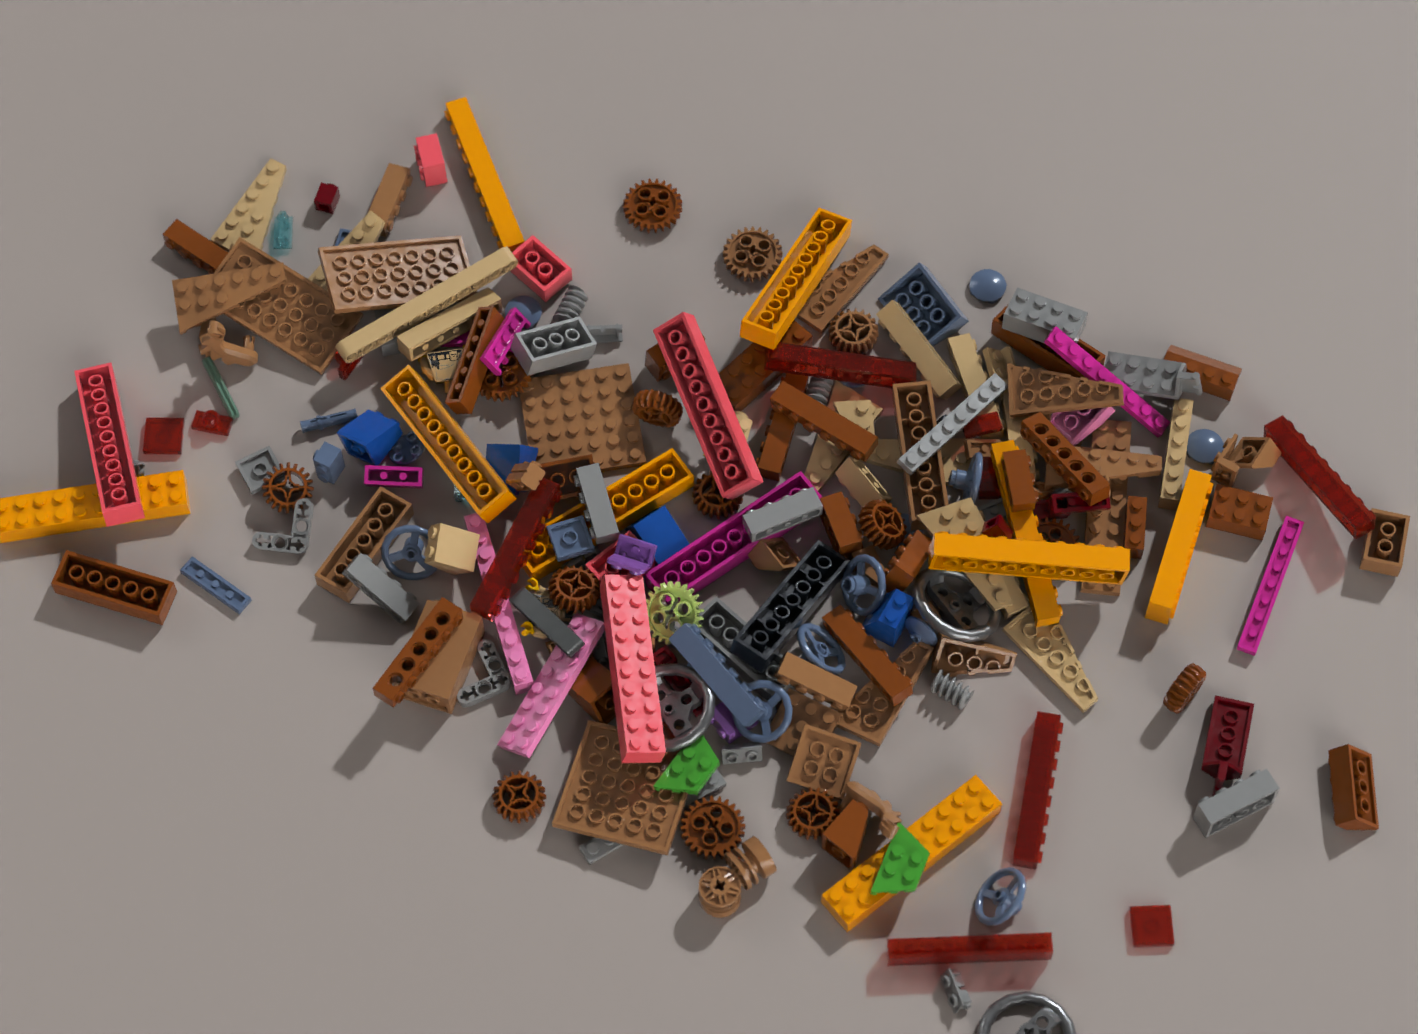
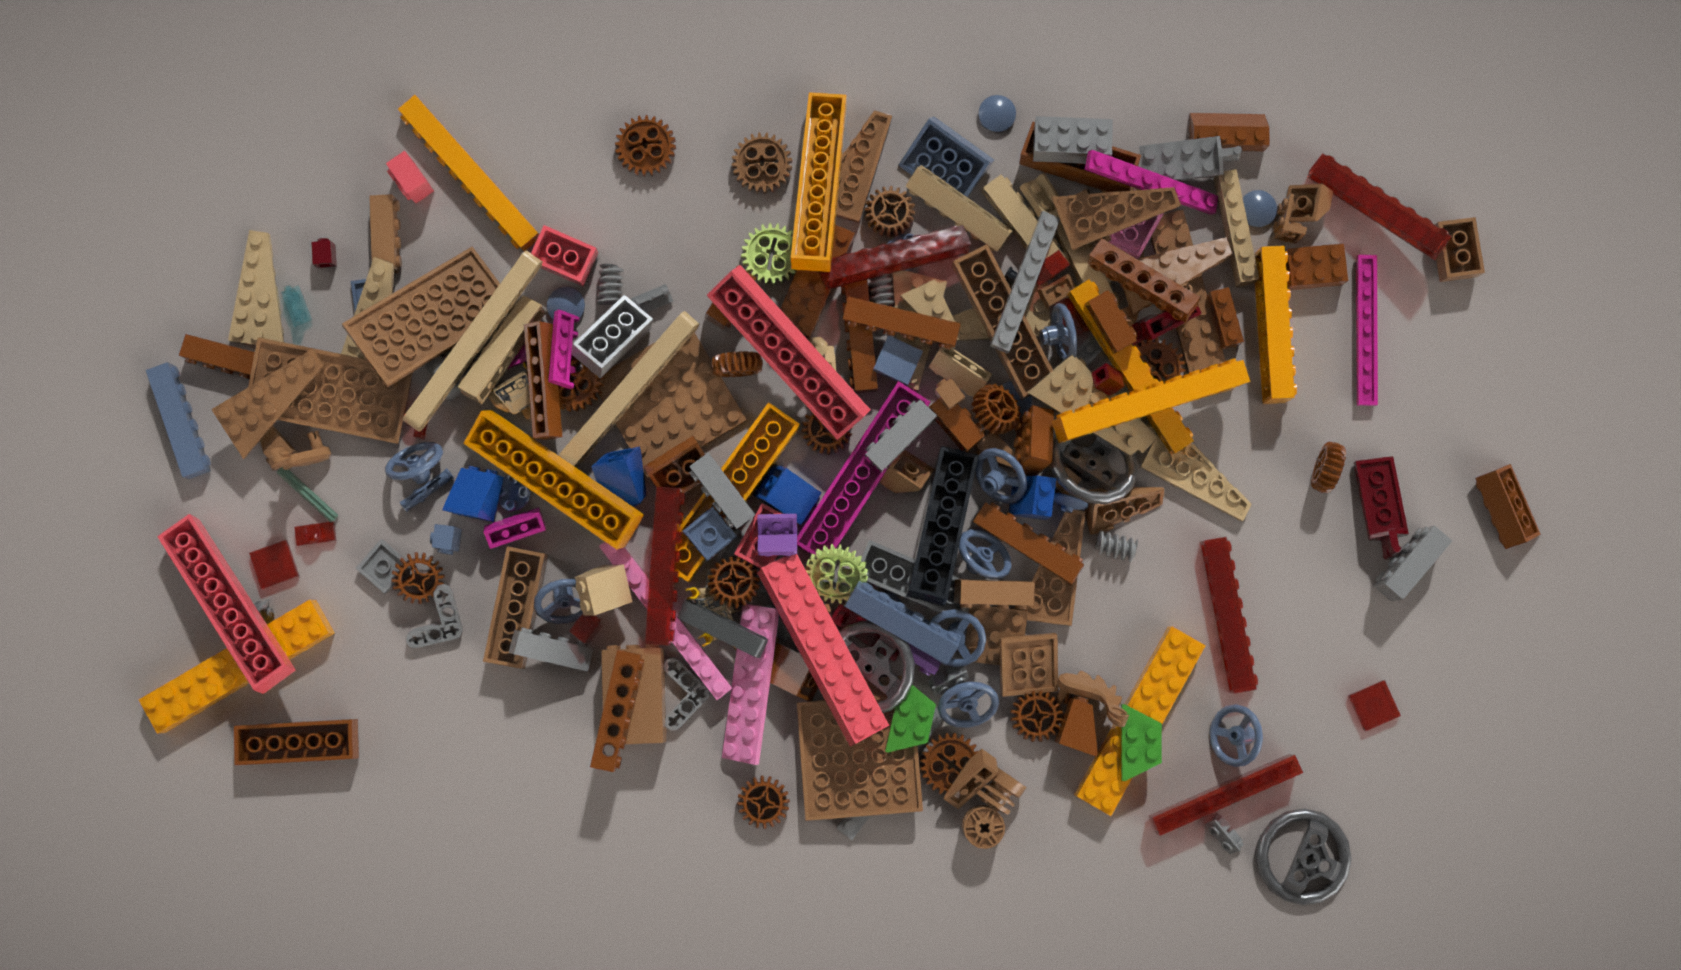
camera: 25 degrees left, 20 degrees up
sand blue tile [180,556,252,615] -> none
medium nougat brick [505,461,545,491] -> none
none -> sand blue brick [146,362,211,479]
none -> sand blue piece [385,442,443,484]
none -> tan beam [558,311,700,468]
none -> clear red brick [569,614,604,644]
none -> yellowish green gear [741,223,795,285]
none -> sand blue tile [873,336,923,386]
none -> medium nougat brick [934,378,965,411]
none -> sand blue piece [938,682,999,728]
none -> medium nougat slope [944,749,998,809]

